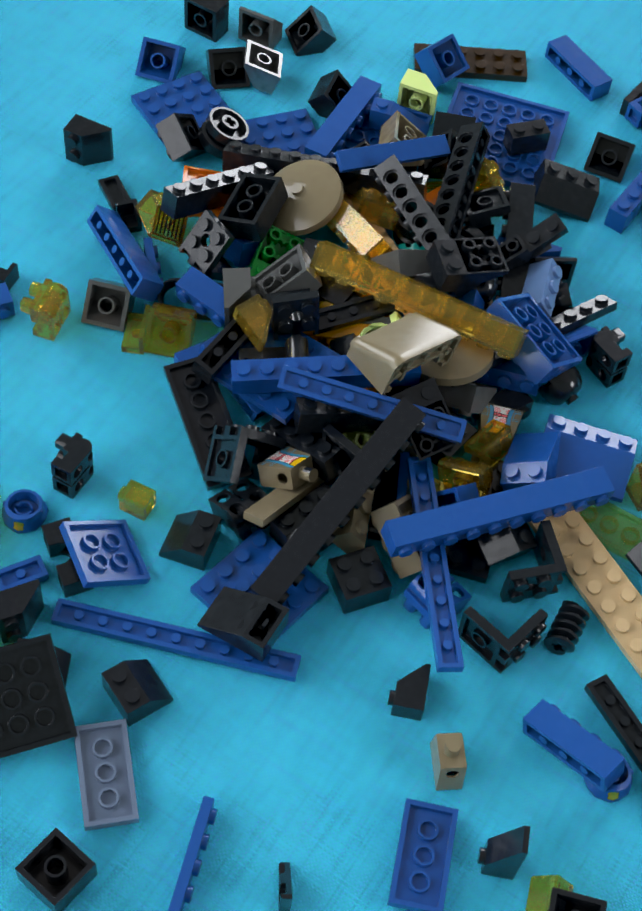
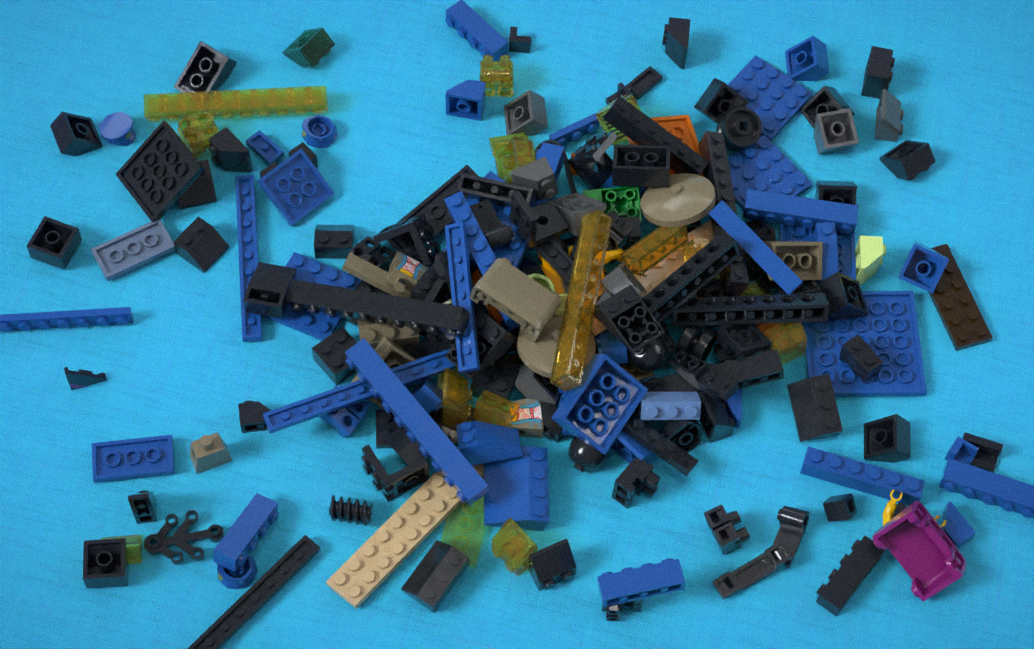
camera: 75 degrees right, 5 degrees up
black hips [51,432,94,499] -> none
blue brick [87,205,164,302] -> none
clear yellow brick [118,479,156,521] -> none
clear yellow slope [233,293,272,352] -> none
black bracket [458,606,548,674] -> none
blue brick [545,35,612,102] -> none
none -> black plant [144,510,224,565]
none -> blue slope [446,80,486,121]

